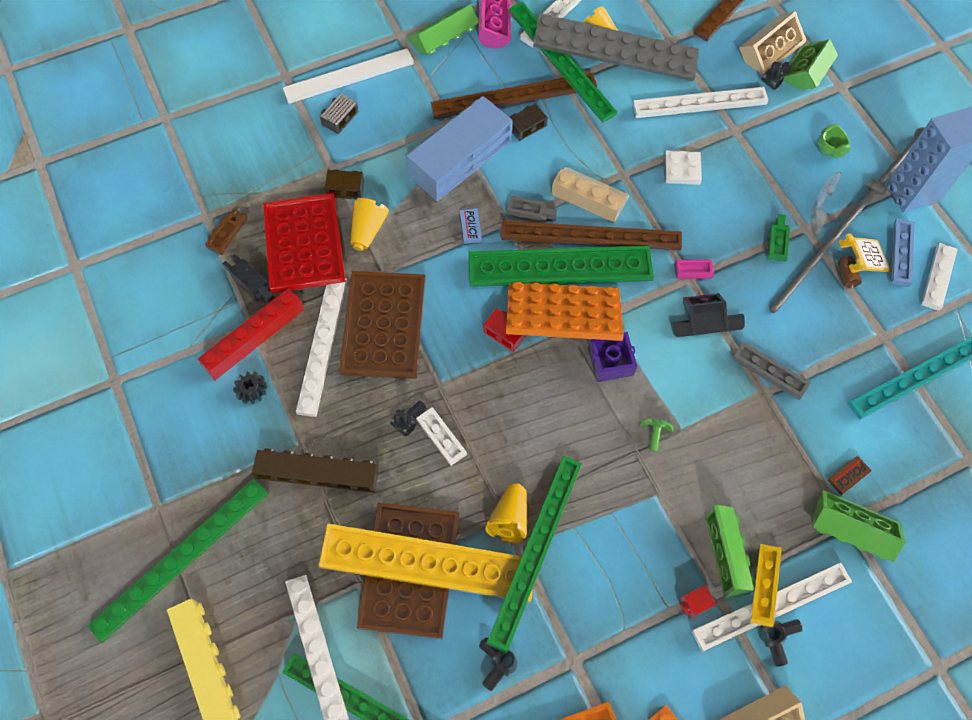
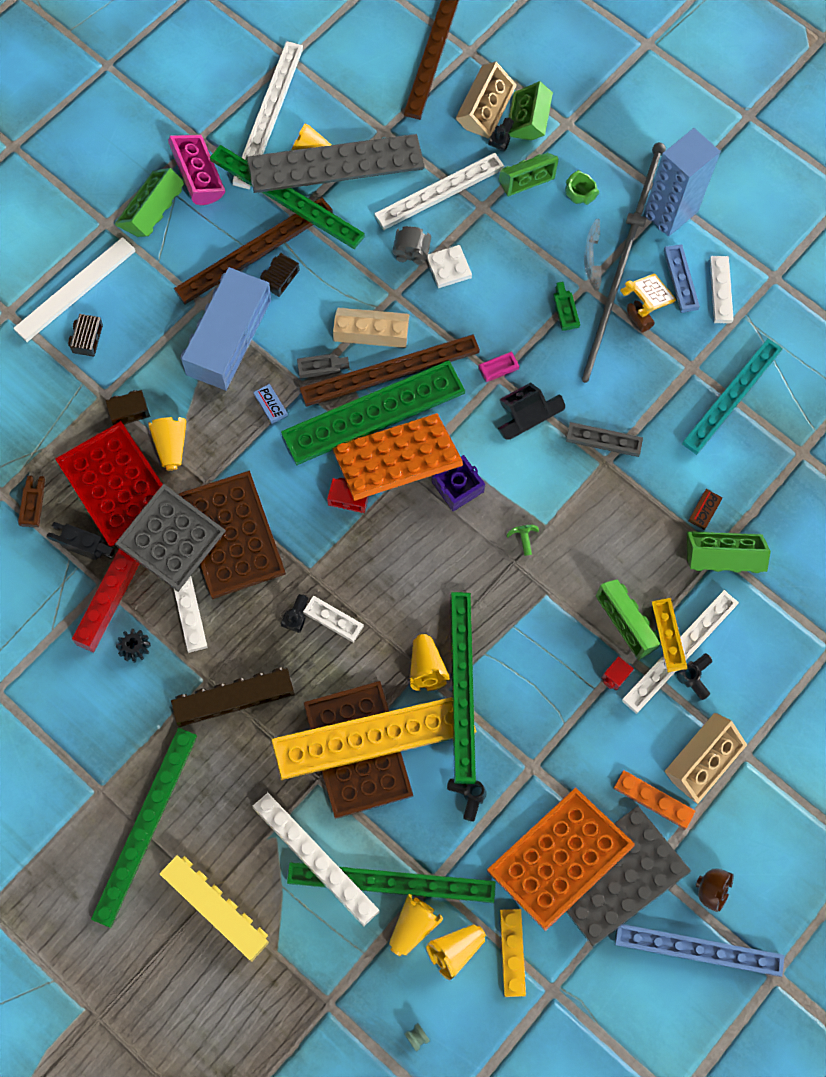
camera: 25 degrees left, 5 degrees up
none -> dark grey plate [115,484,226,592]
none -> dark grey brick [392,226,431,265]
none -> bright green slope [499,152,559,197]

